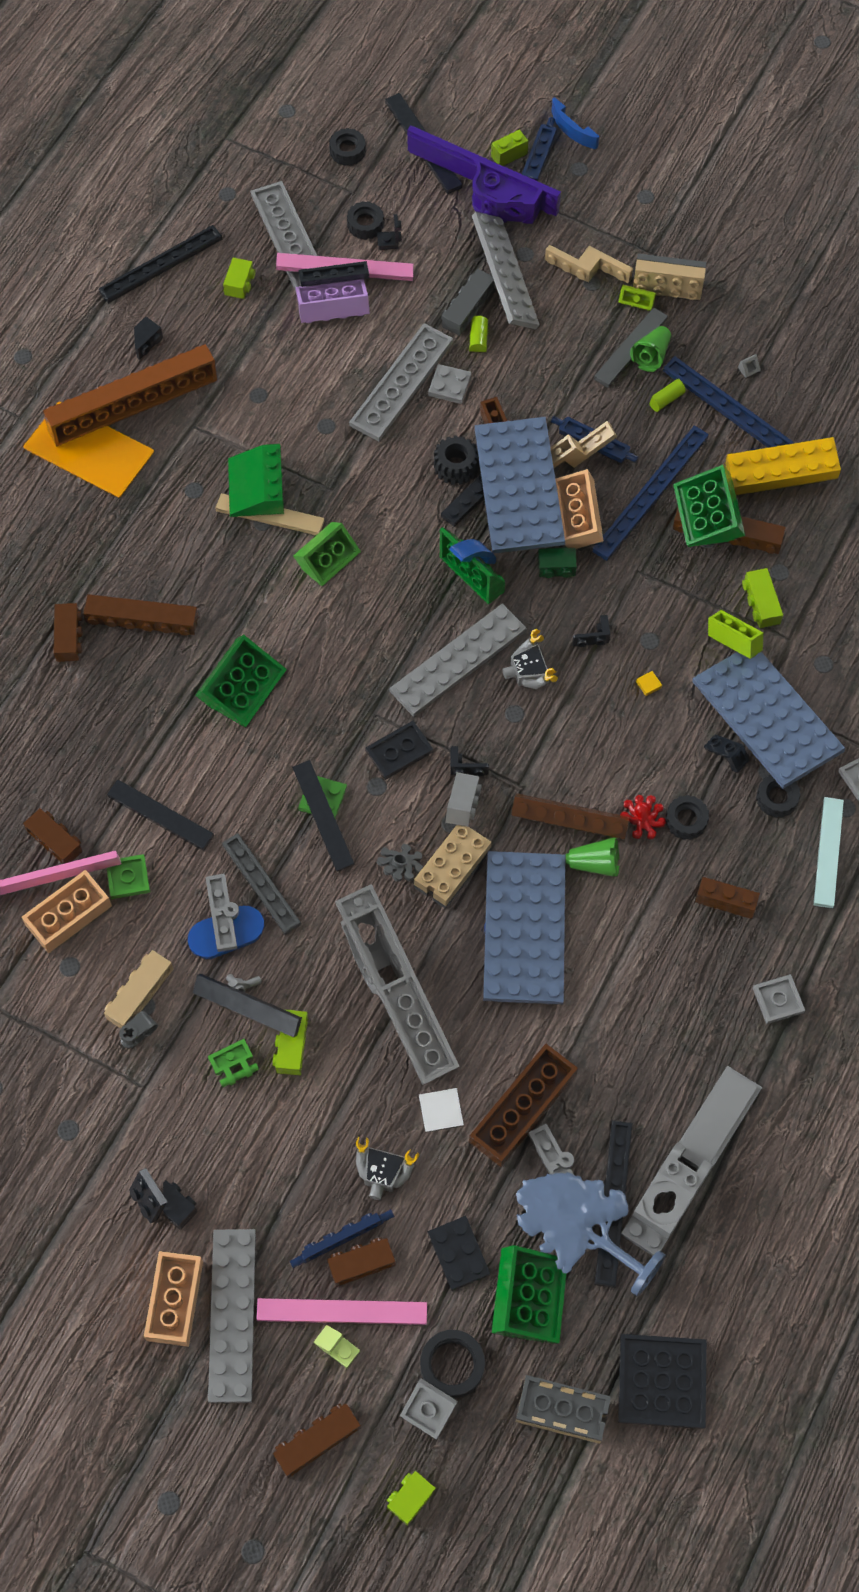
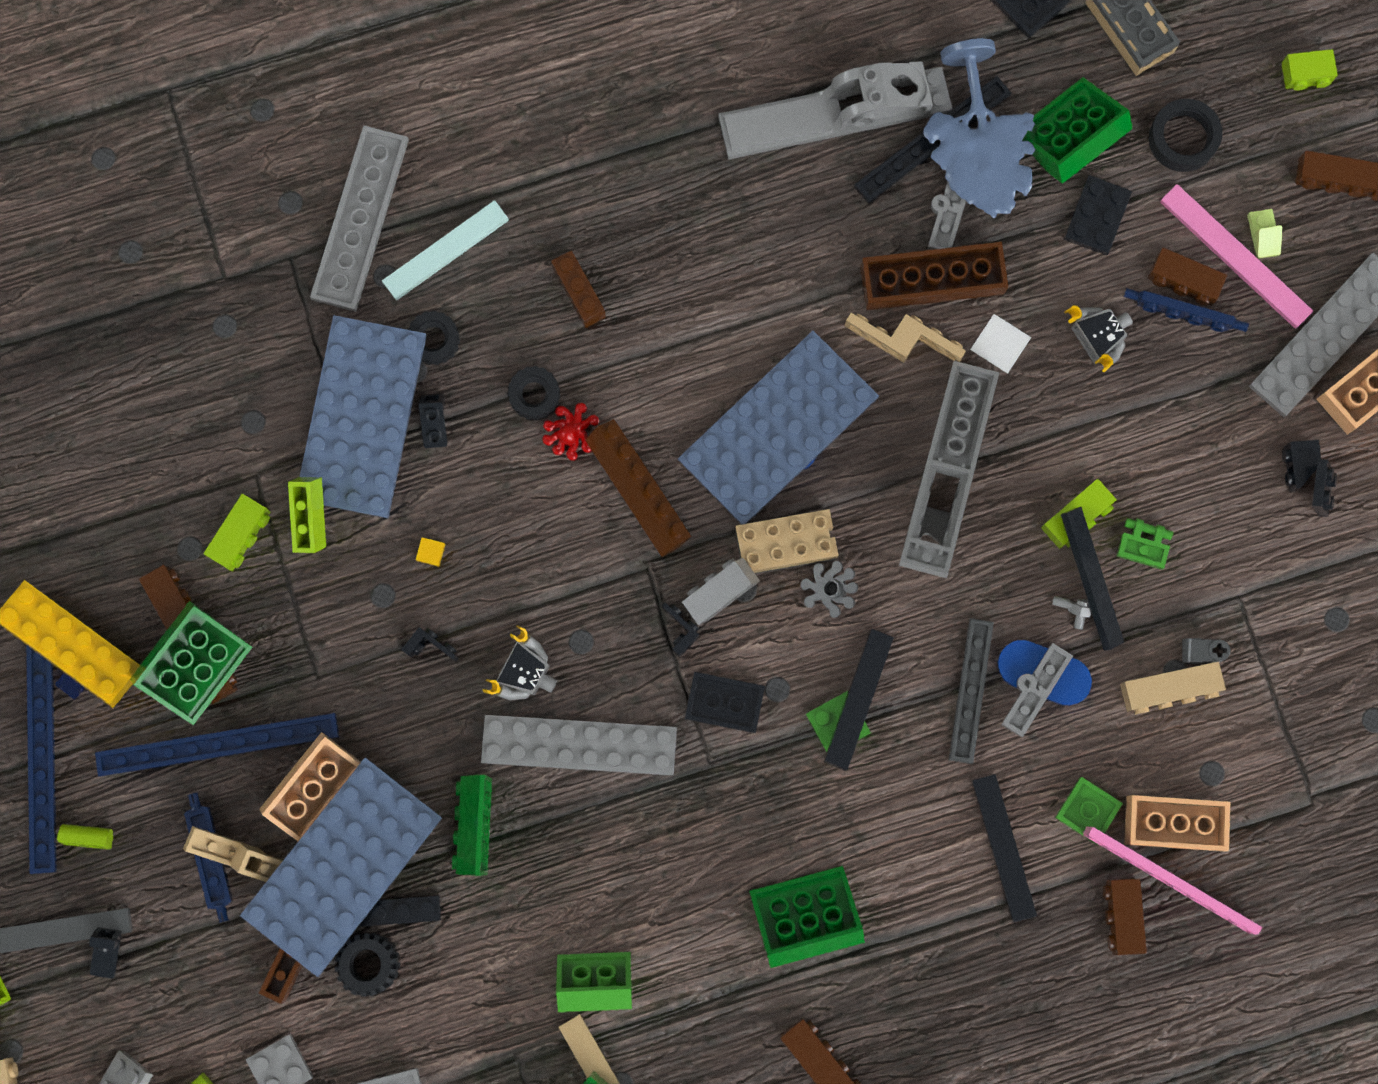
camera: 135 degrees left, 15 degrees up
light grey plate [400,1378,458,1440] -> none
blue slope [449,539,496,564] -> none
dark green brick [538,548,577,578] -> none
bright green cone [566,838,620,877] -> none
bright green cone [630,326,671,372] -> none
light grey plate [753,974,805,1024] -> none
none -> black bracket [89,927,122,979]
none -> tan bracket [845,313,966,363]

